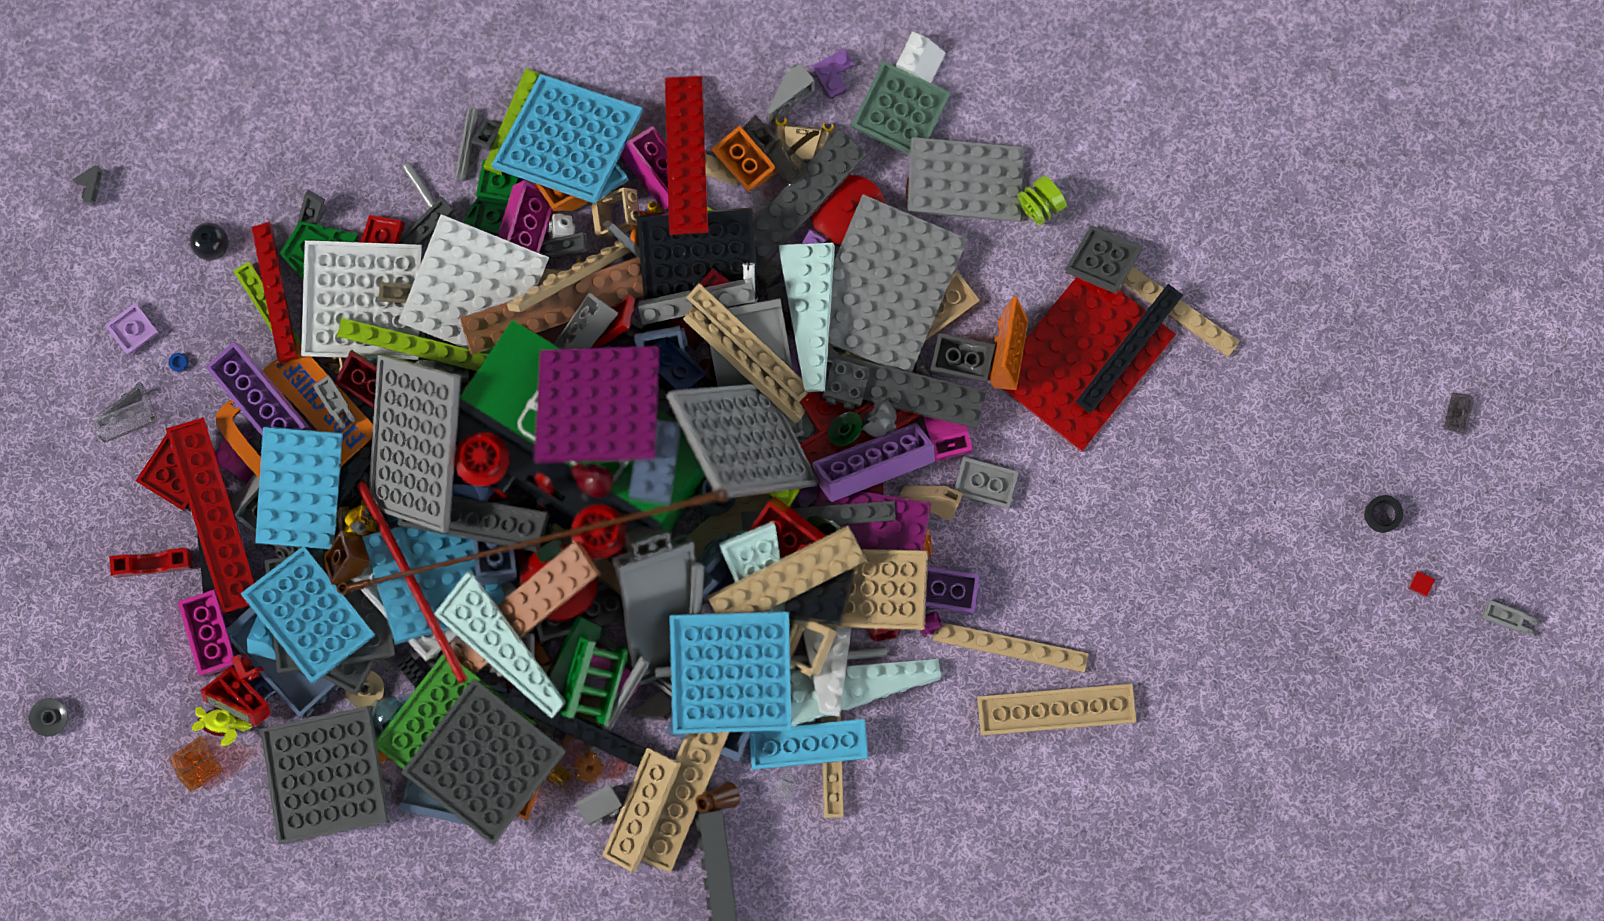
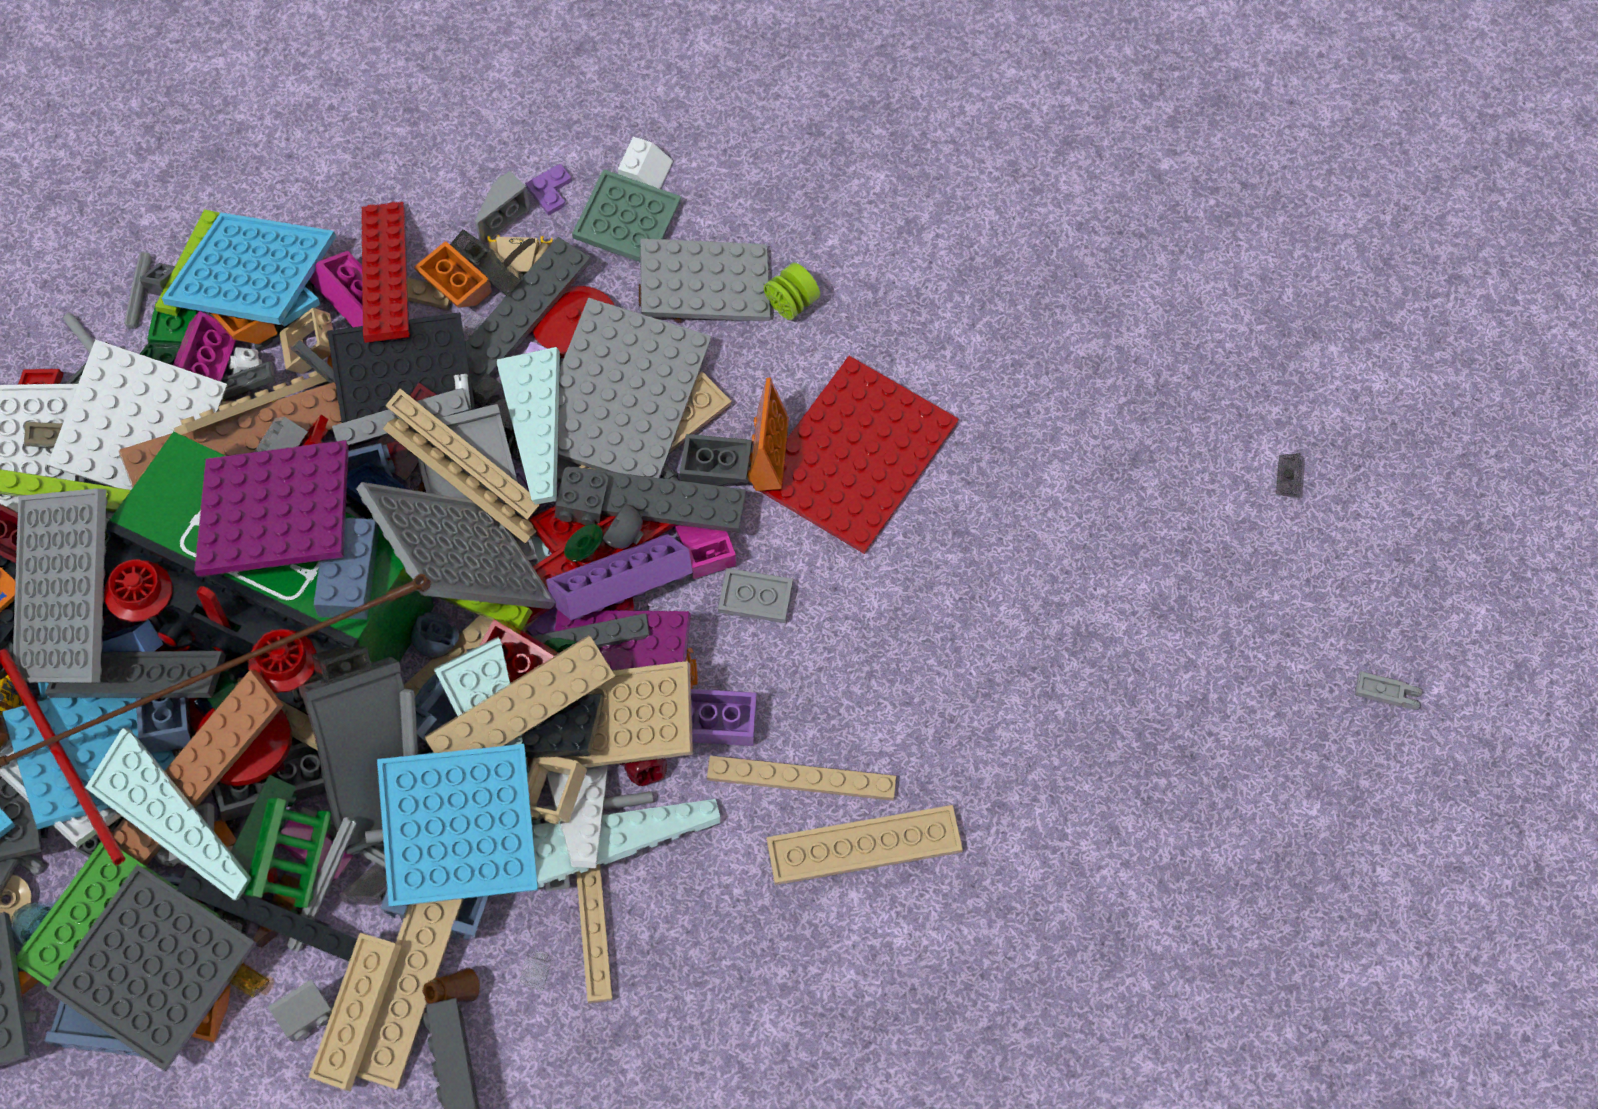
camera: 10 degrees left, 15 degrees down
black tyre [396,653,426,688] -> none
dark red piece [572,462,614,497] -> none
clear orange brick [574,752,604,784] -> none
medium azure plate [749,719,868,770] -> none
tan slope [898,485,963,521] -> none
magenta piece [919,611,942,637] -> none
dark grey plate [1065,225,1142,294] -> none
black plate [1075,284,1183,414] -> none
tan plate [1123,267,1240,357] -> none
black tyre [1364,495,1404,533] -> none
red tile [1408,571,1435,597] -> none

